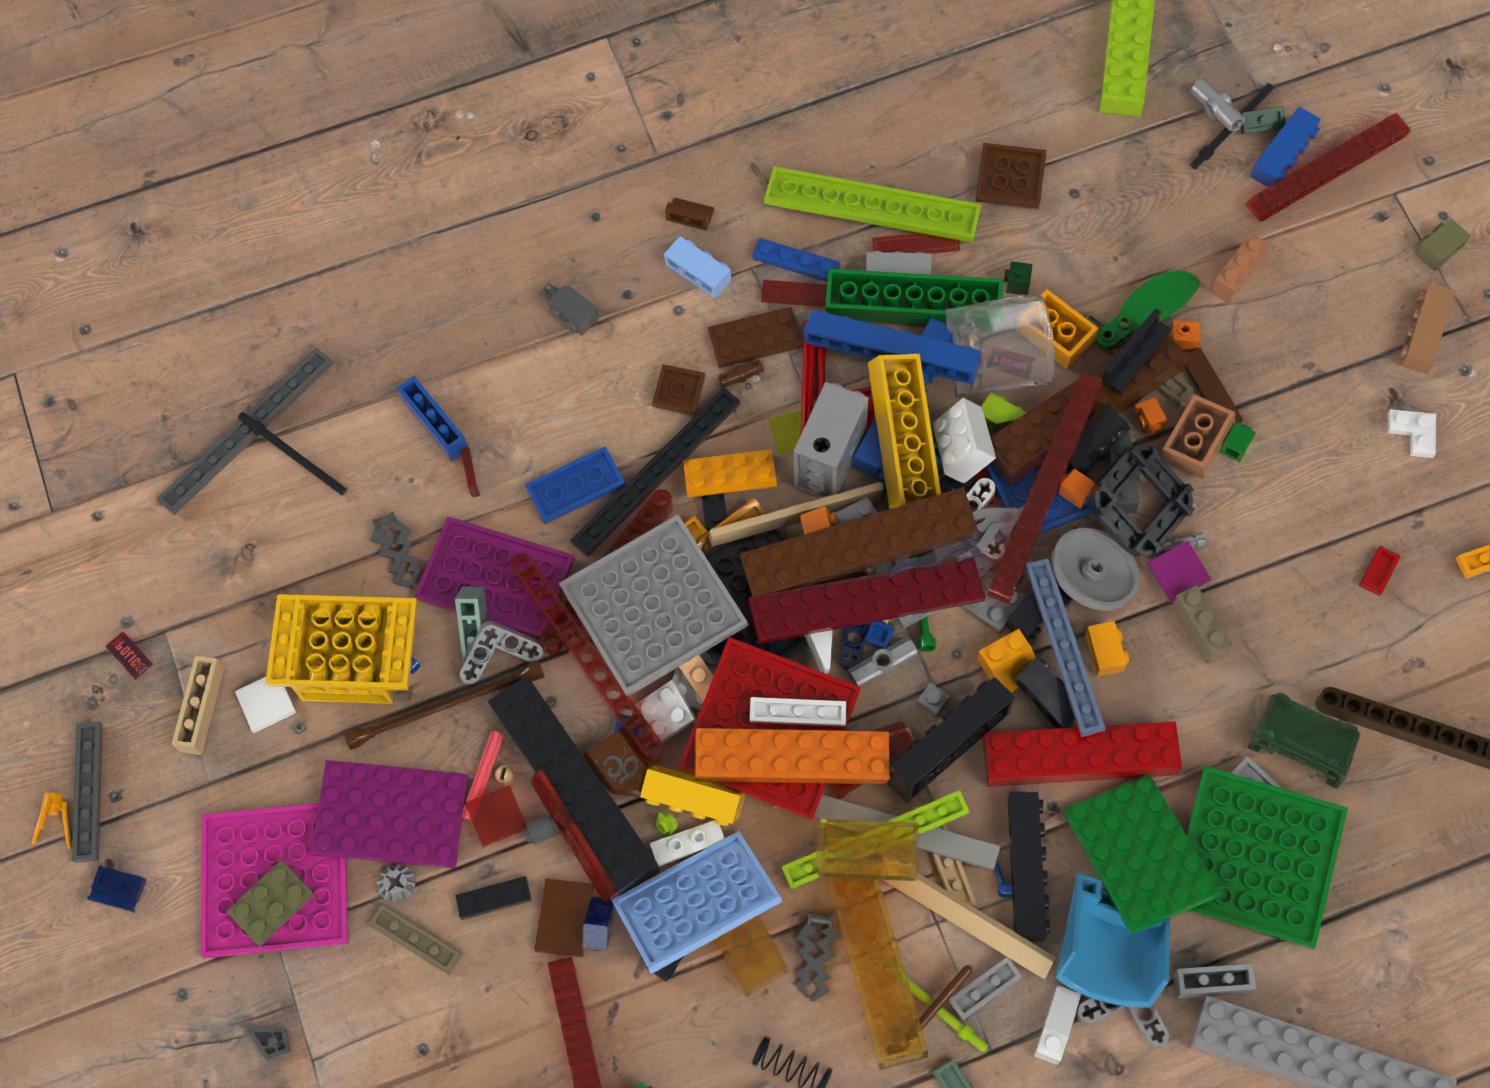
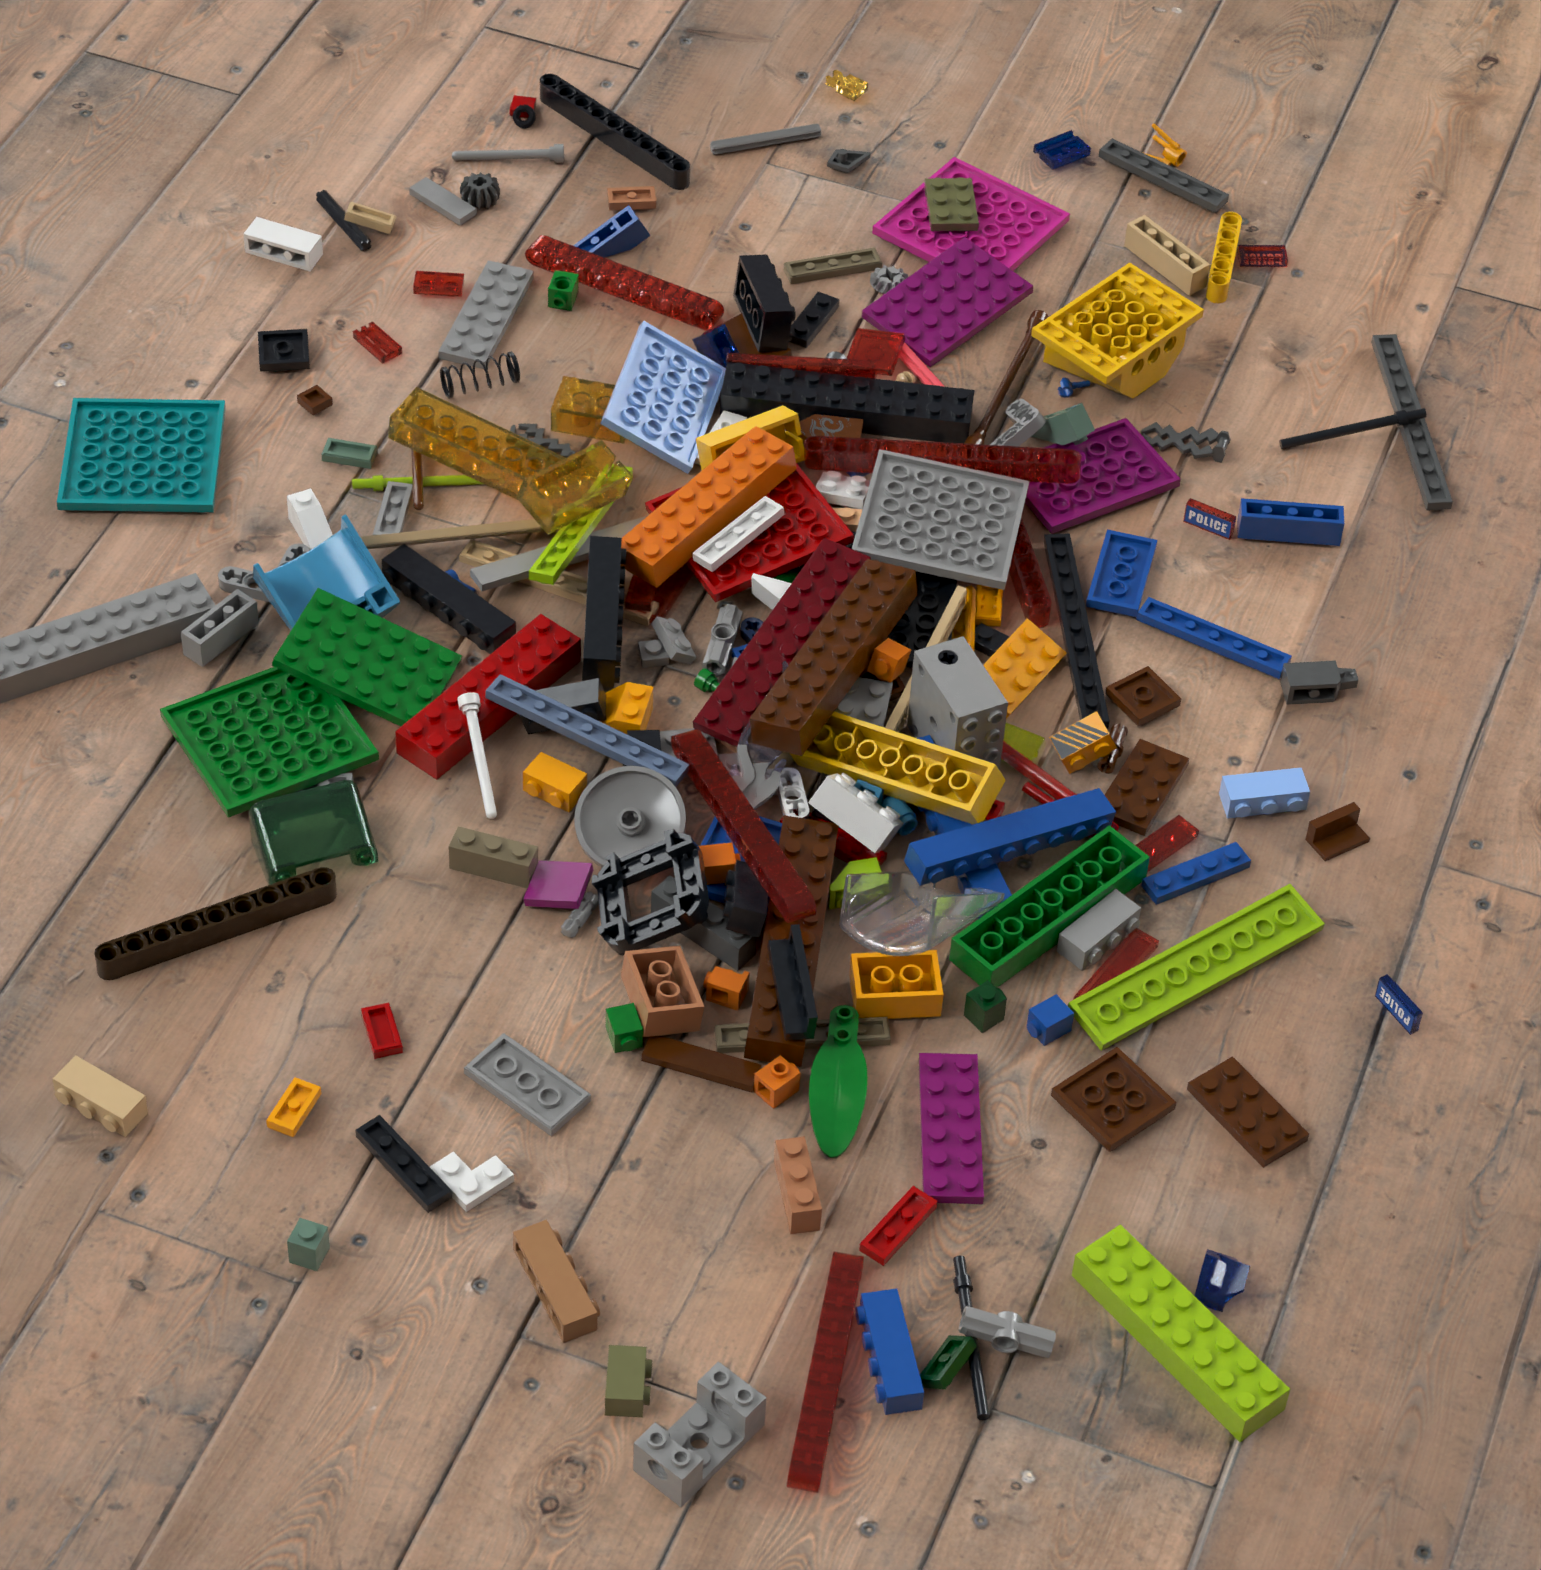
camera: 125 degrees right, 20 degrees down
none -> black plate [355,1115,452,1213]
none -> white piece [457,692,497,819]
none -> light grey tile [464,1033,591,1136]
none -> light grey plate [633,1362,766,1507]
none -> light grey plate [651,616,696,664]
none -> black brick [733,254,796,353]
none -> red plate [859,1186,937,1266]
none -> magenta plate [918,1053,984,1204]
none -> blue brick [1026,994,1074,1046]
none -> light orange brick [1049,711,1117,774]
none -> blue plate [1136,597,1292,679]
none -> reddish brown plate [1187,1056,1309,1168]
none -> clear blue slope [1195,1249,1250,1312]
none -> yellow beam [1206,212,1242,304]
none -> tile [1375,974,1423,1035]

